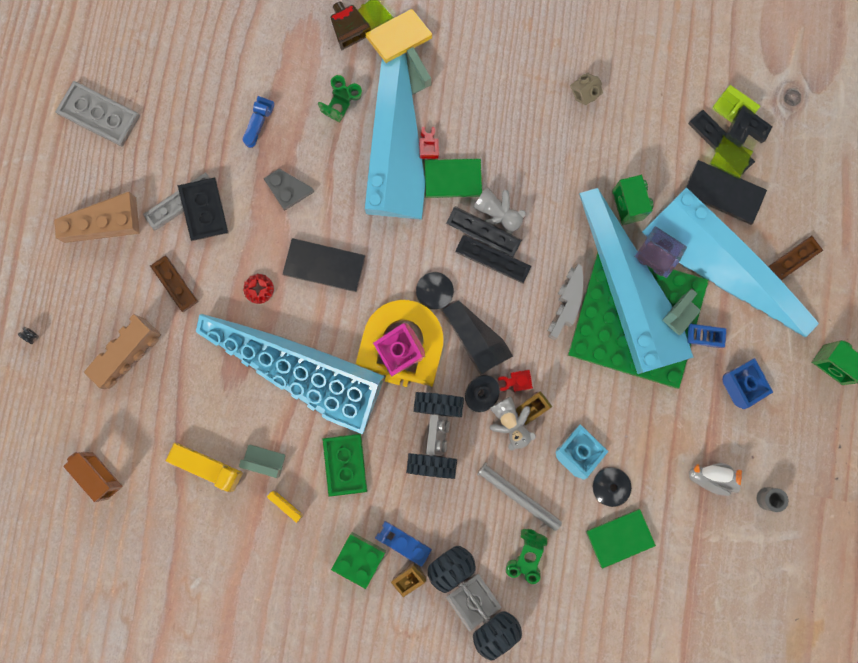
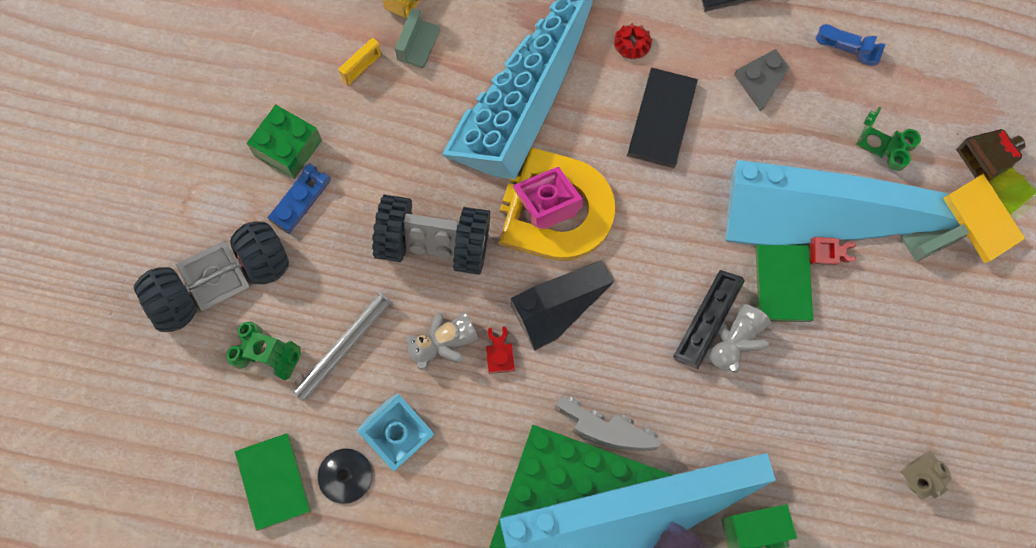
camera: 95 degrees right, 10 degrees down
green tile [322,434,368,497] -> none
pearl gold slope [391,562,427,597] -> none
black dish [416,272,454,310] -> none
black tile [455,235,532,284] -> none
black dish [465,375,500,412] -> none
pearl gold slope [516,391,552,426] -> none

